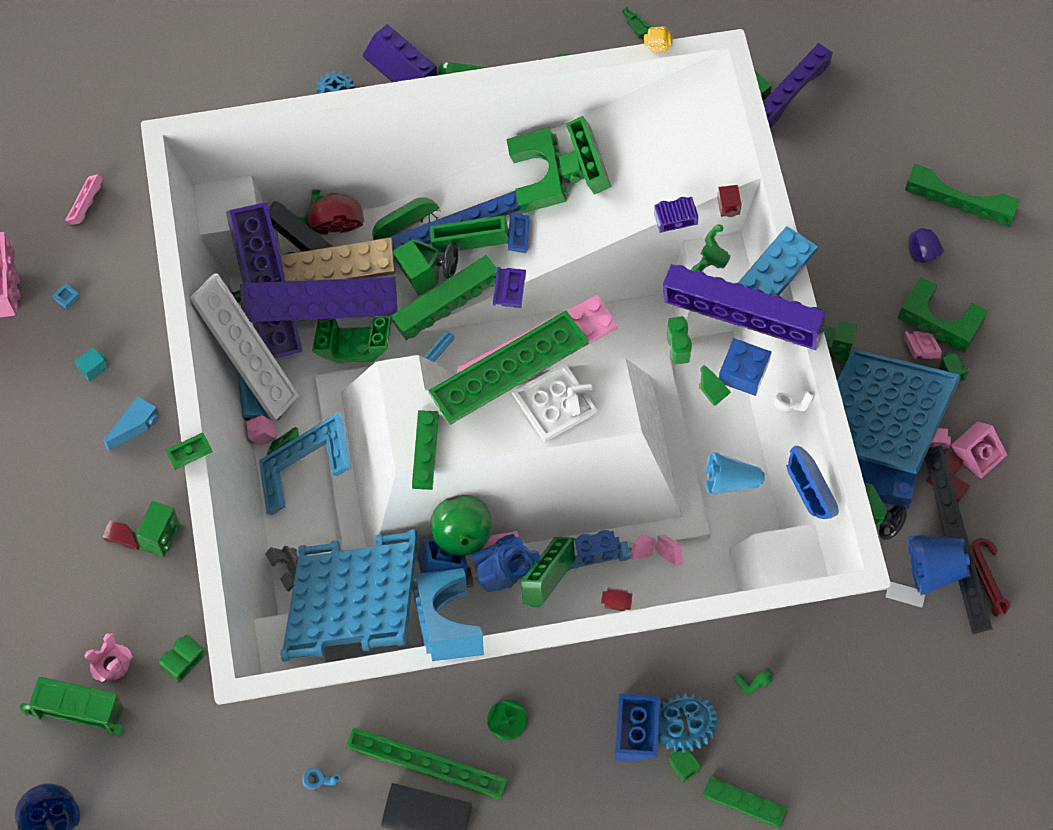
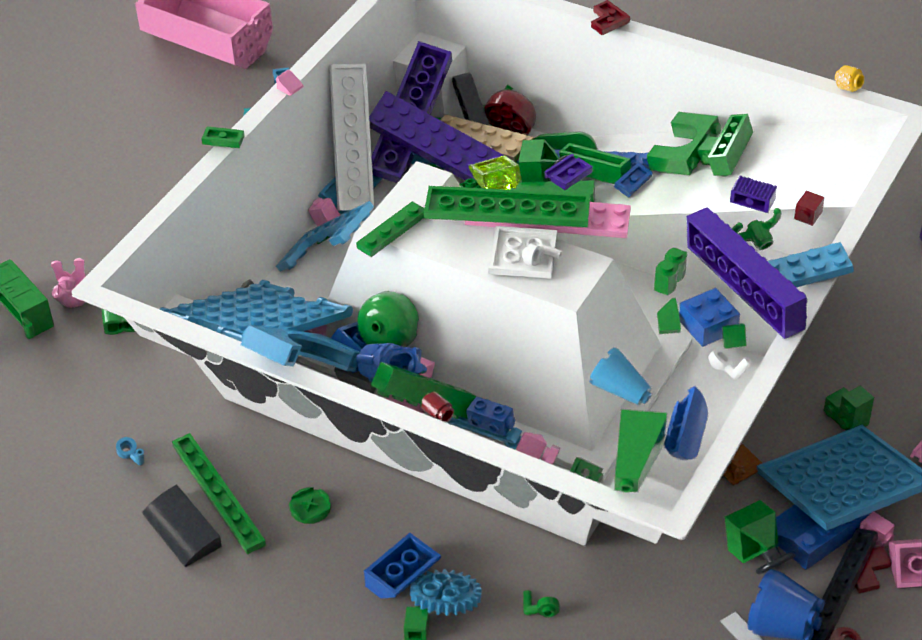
camera: 40 degrees right, 20 degrees down
none -> bright pink slope [276,70,304,96]
none -> clear neon green slope [468,155,521,190]
none -> green brick [570,457,603,483]
none -> dark red plate [591,0,631,36]
none -> green slope [614,409,667,493]
none -> green tile [722,323,746,349]

